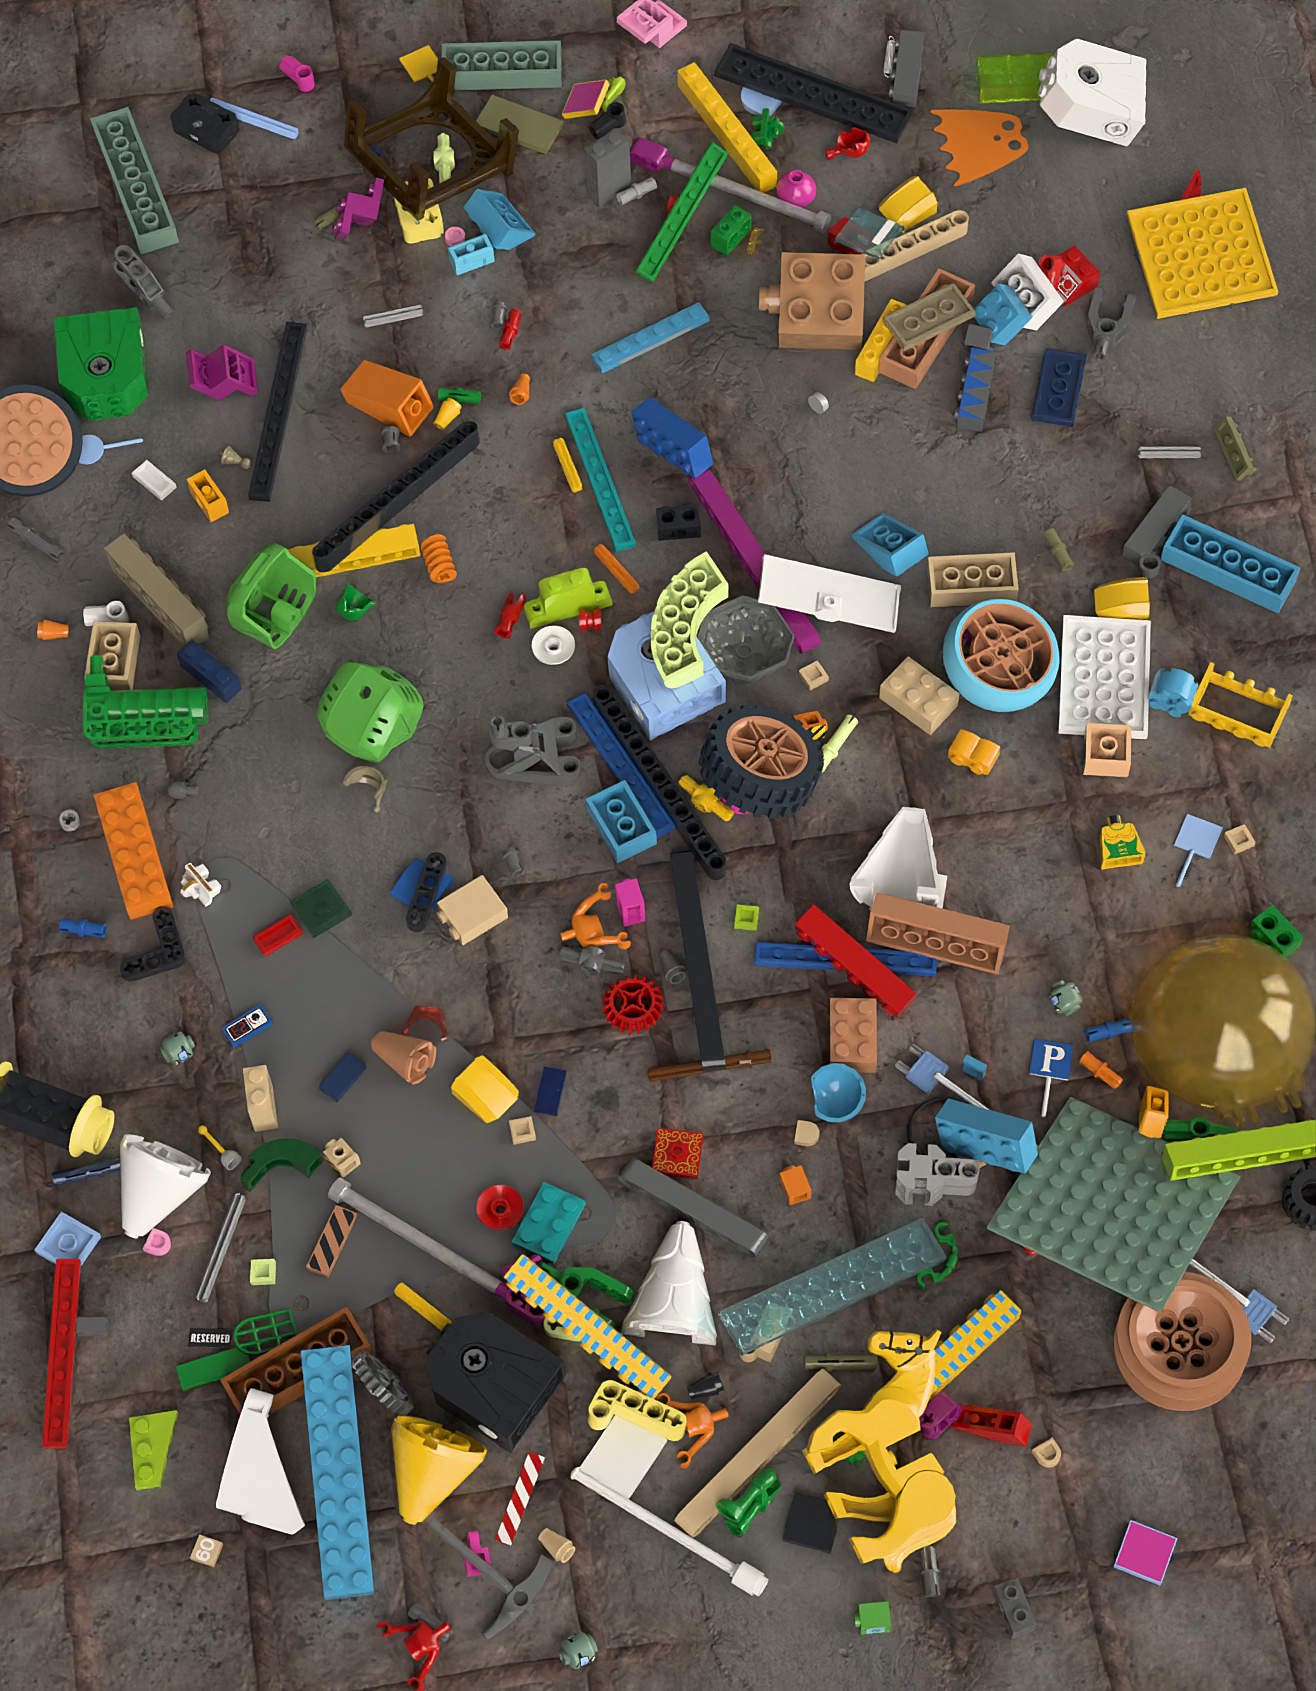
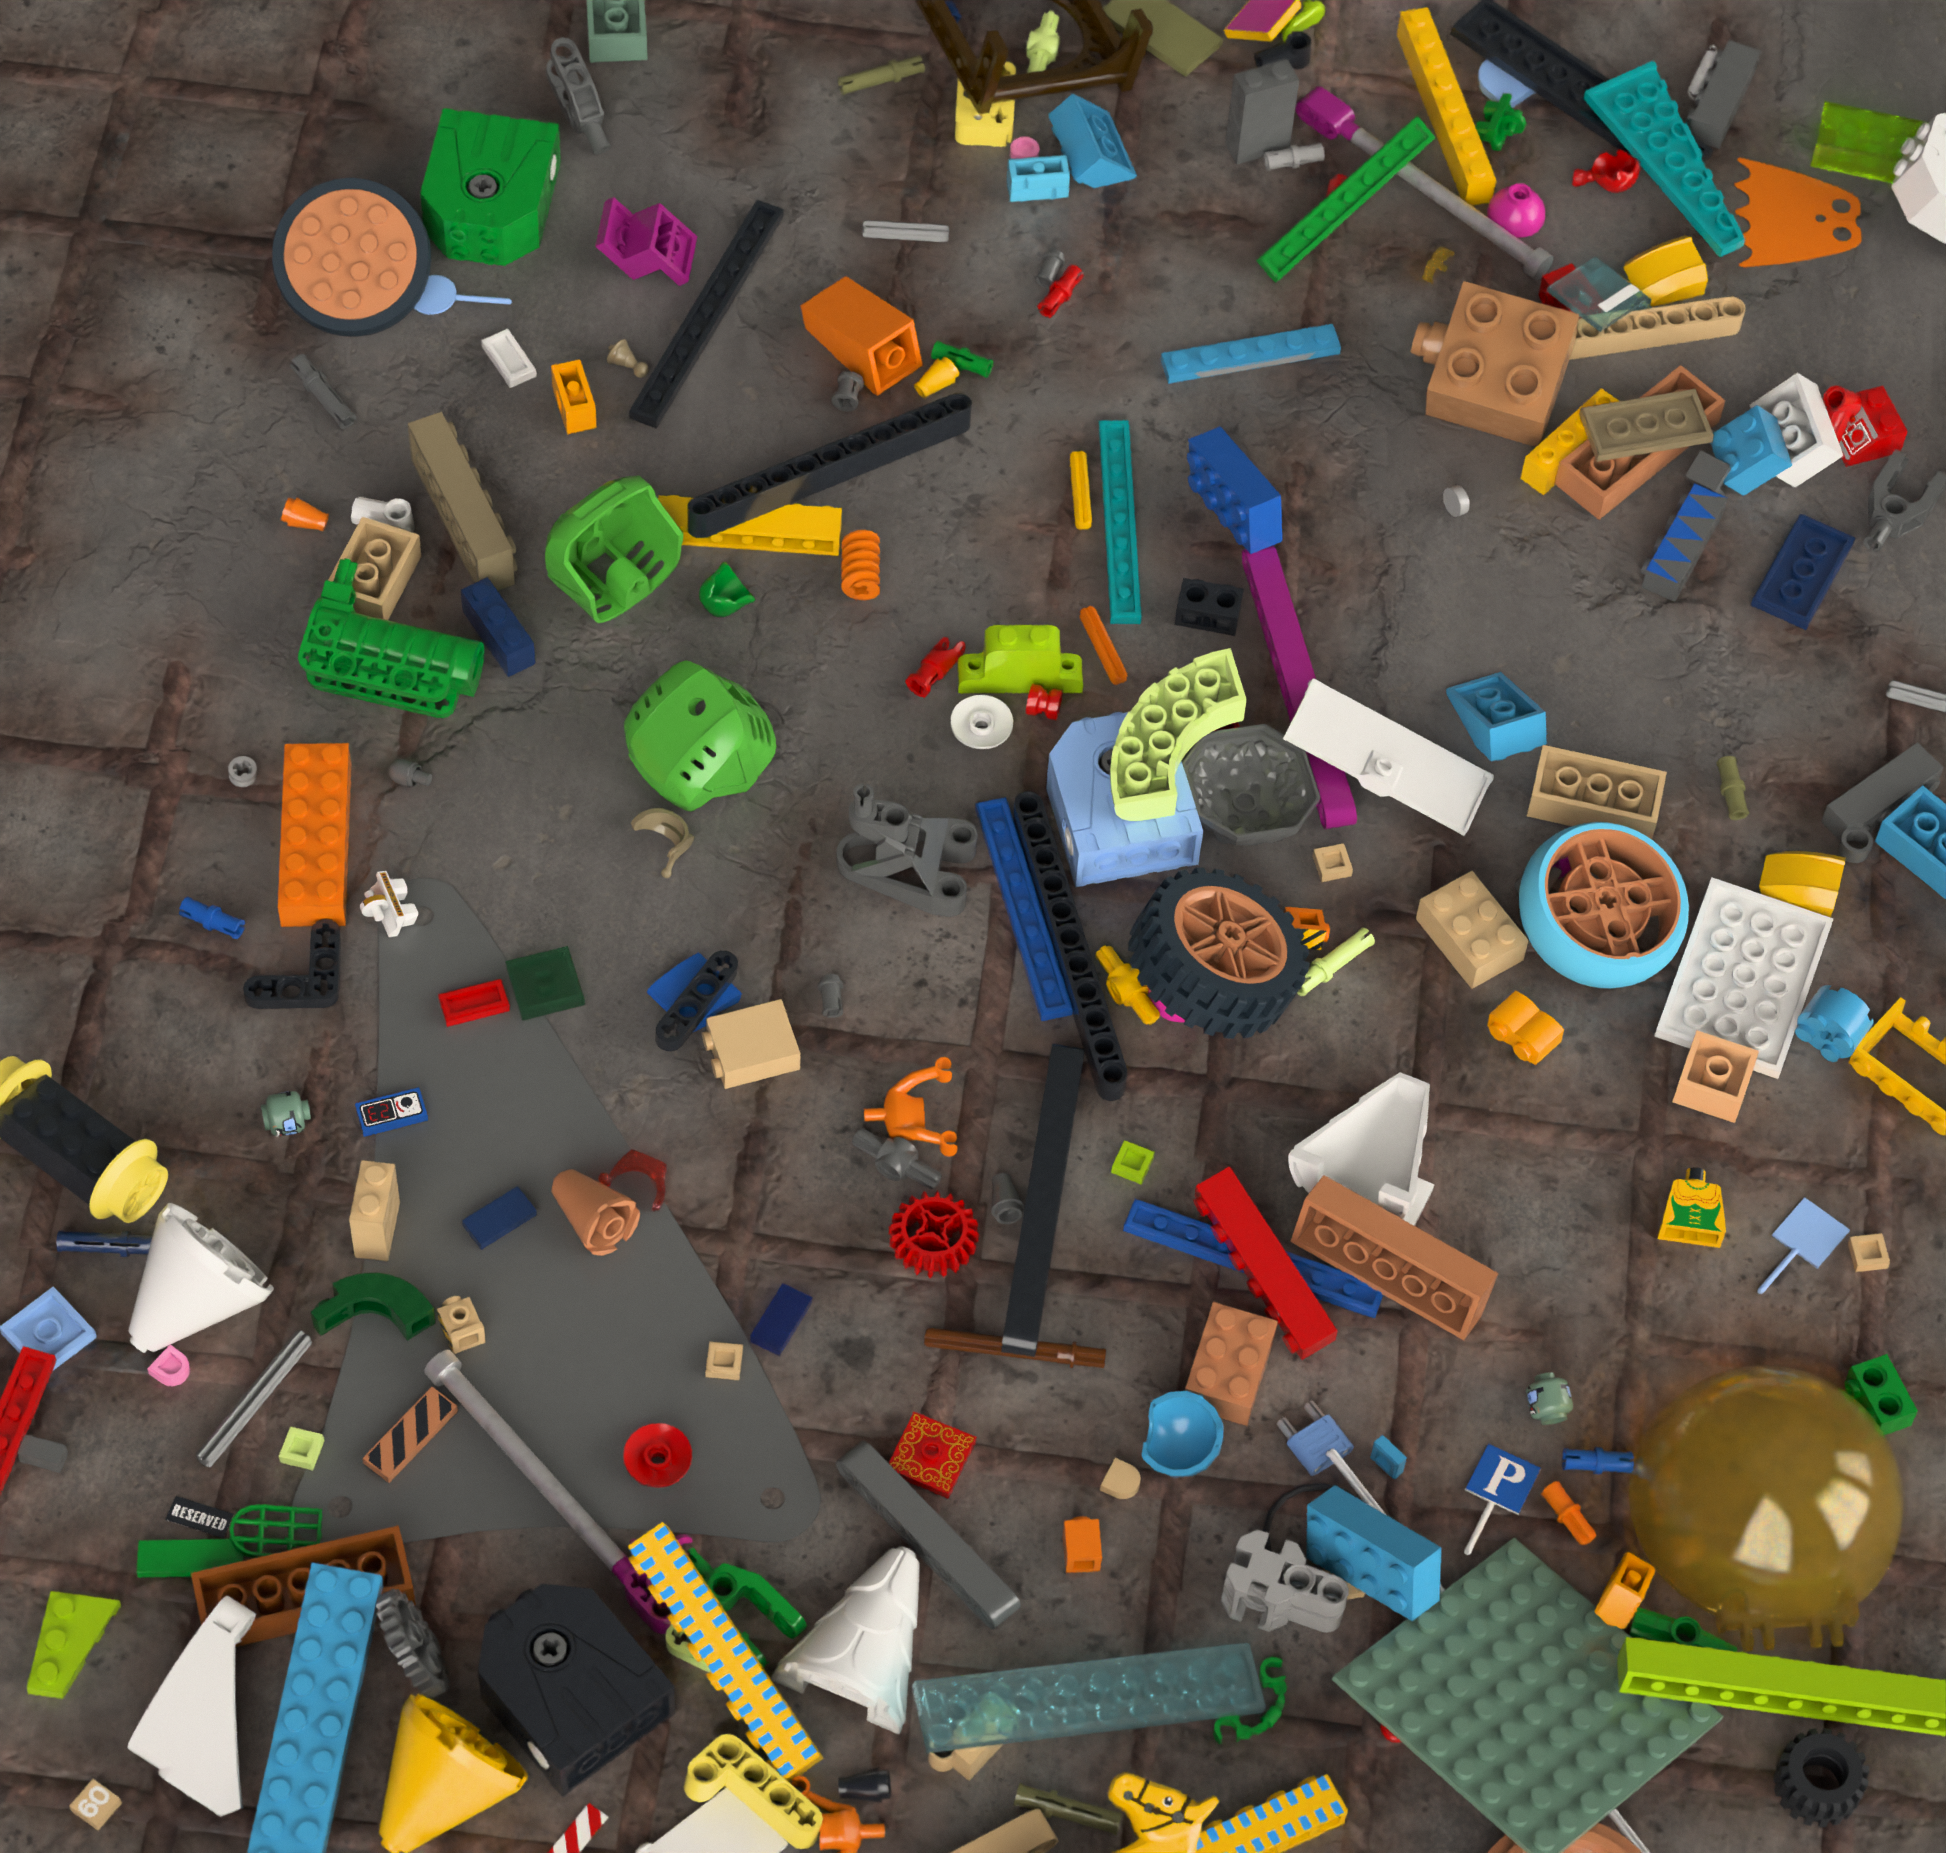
camera: 10 degrees right, 5 degrees down
light grey hinge [198,1125,241,1170] -> none
magenta bracket [332,178,384,240] -> none
yellow axle [394,1283,452,1331] -> none
yellow slope [451,1055,519,1123] -> none
orange cone [509,374,530,405] -> none
teal plate [512,1182,586,1264] -> none
dark azure brick [586,780,657,864] -> none
dark pink brick [615,878,645,927] -> none
green brick [711,205,752,256] -> none
none -> teal wing [1583,61,1745,257]

